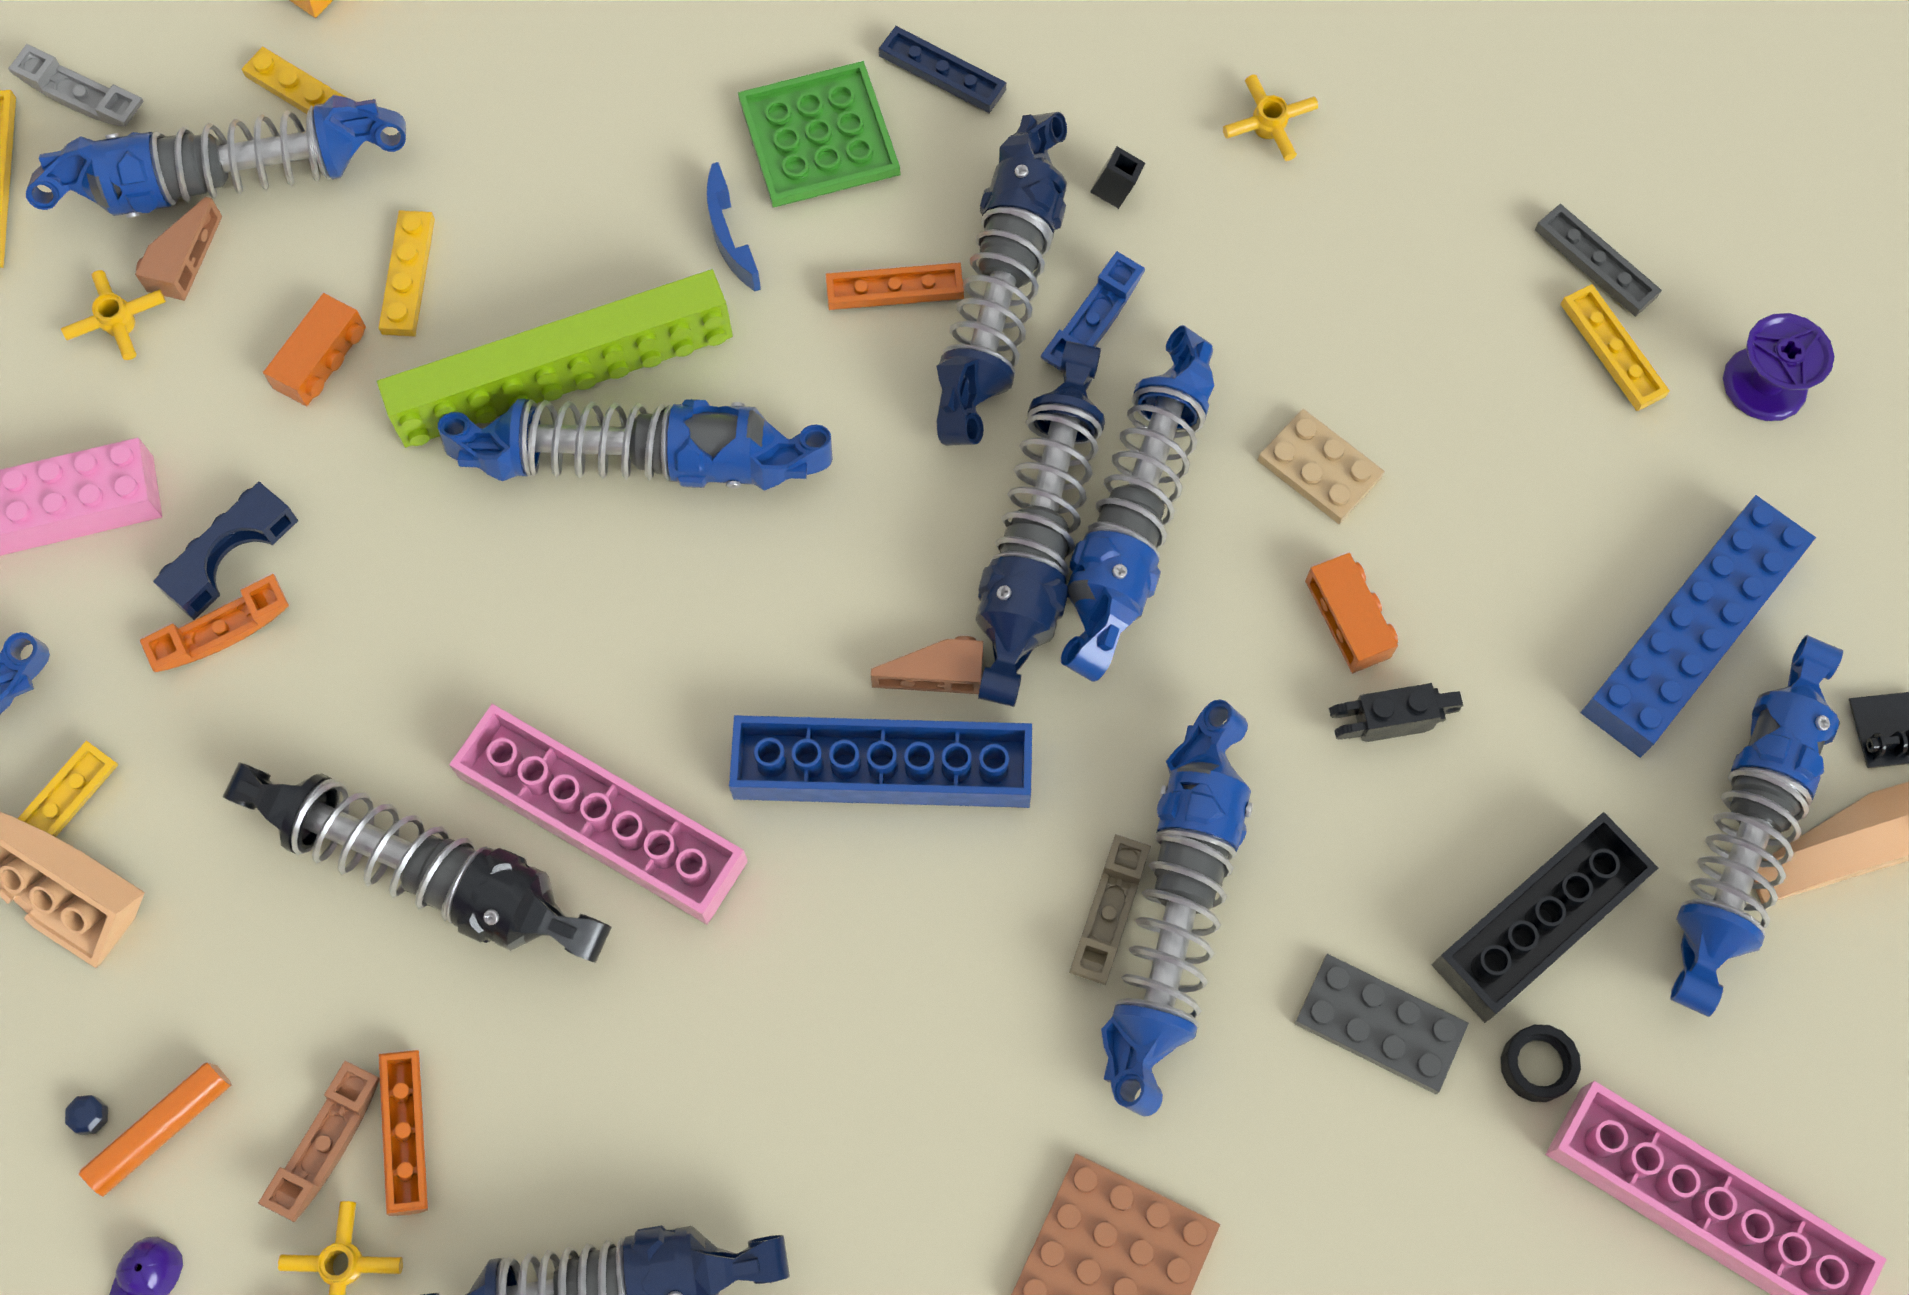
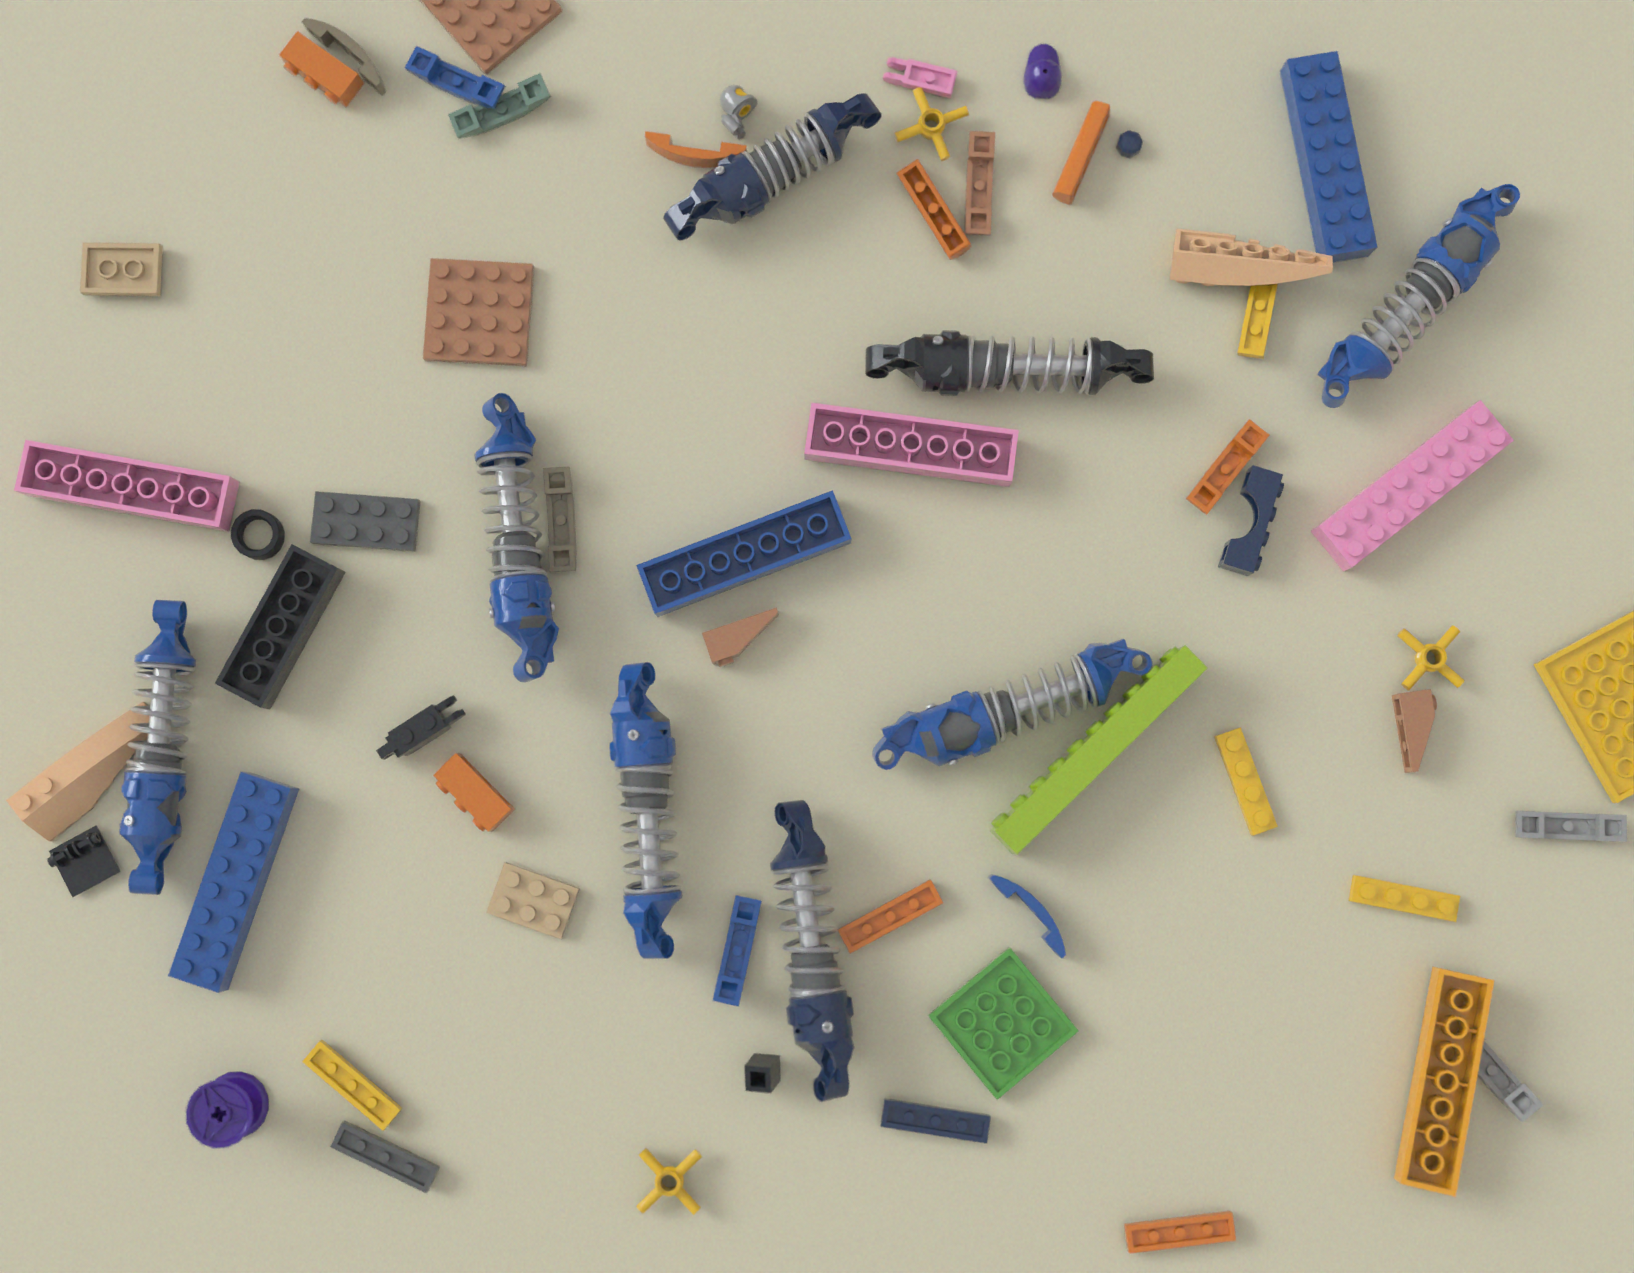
camera: 160 degrees right, 15 degrees up
piece [26,95,406,218] -> none
orange brick [263,293,366,407] -> none
piece [975,341,1105,707] -> none

